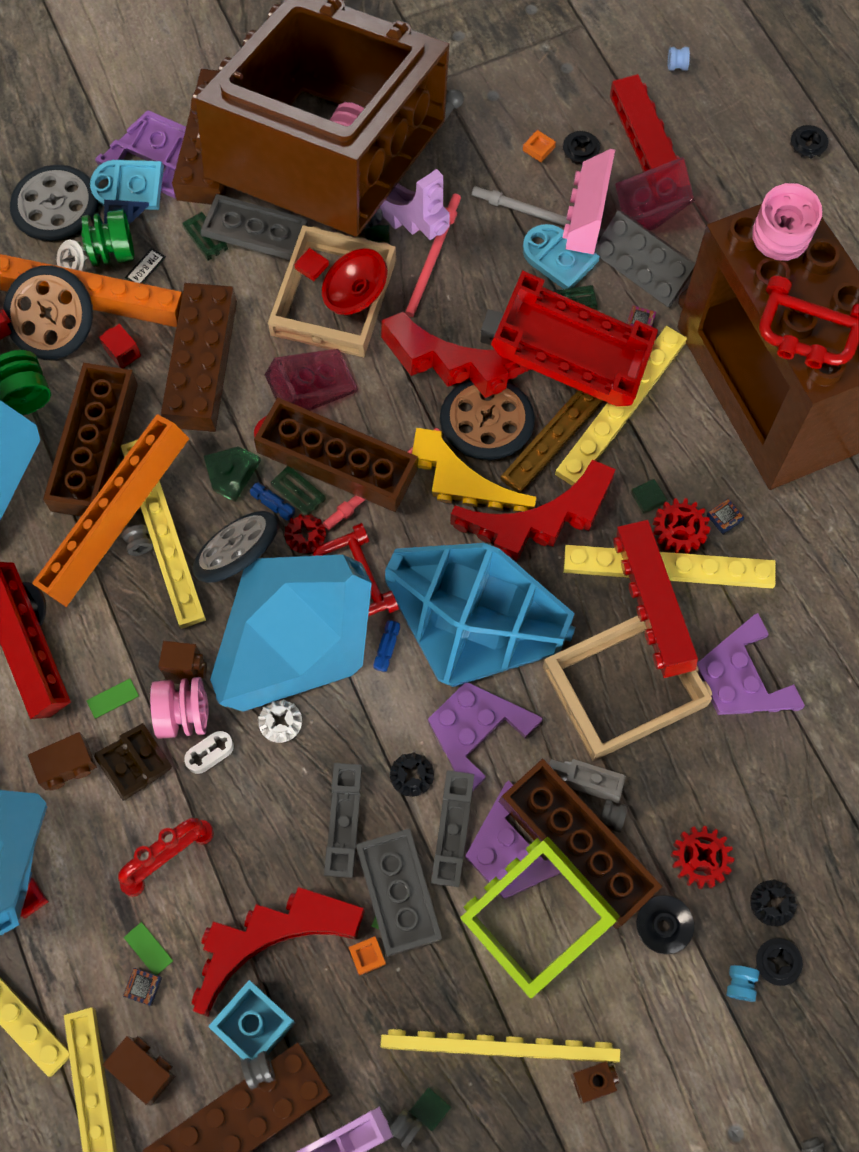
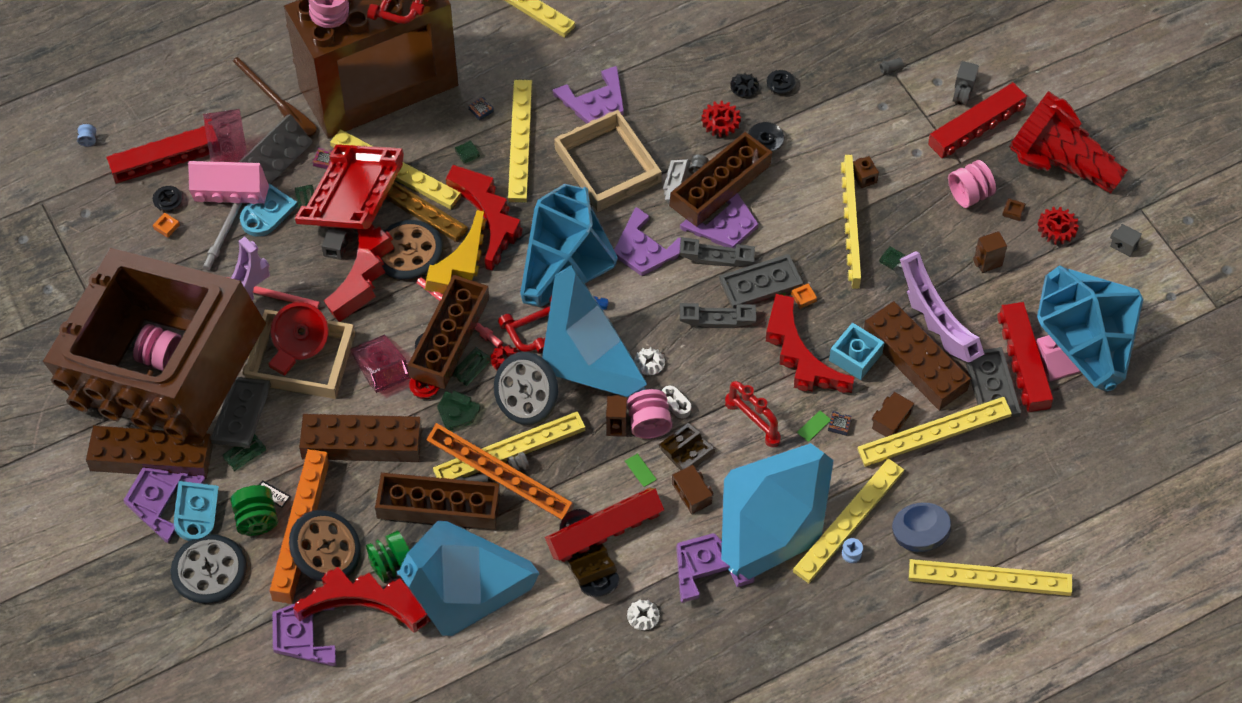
camera: 95 degrees left, 10 degrees down
white gear [57,240,88,271] -> none
red brick [99,324,141,368] -> none
dark blue slope [104,200,149,225] -> none
dark grey wheel [241,1051,275,1090] -> none
blue axle [250,483,295,520] -> none
black gear [390,752,434,797] -> none
lime window [460,837,620,999] -> none
red brick [613,520,698,678] -> none
red gear [652,498,711,554] -> none
dark azure wheel [726,965,760,1002] -> none
black gear [790,125,829,159] -> none

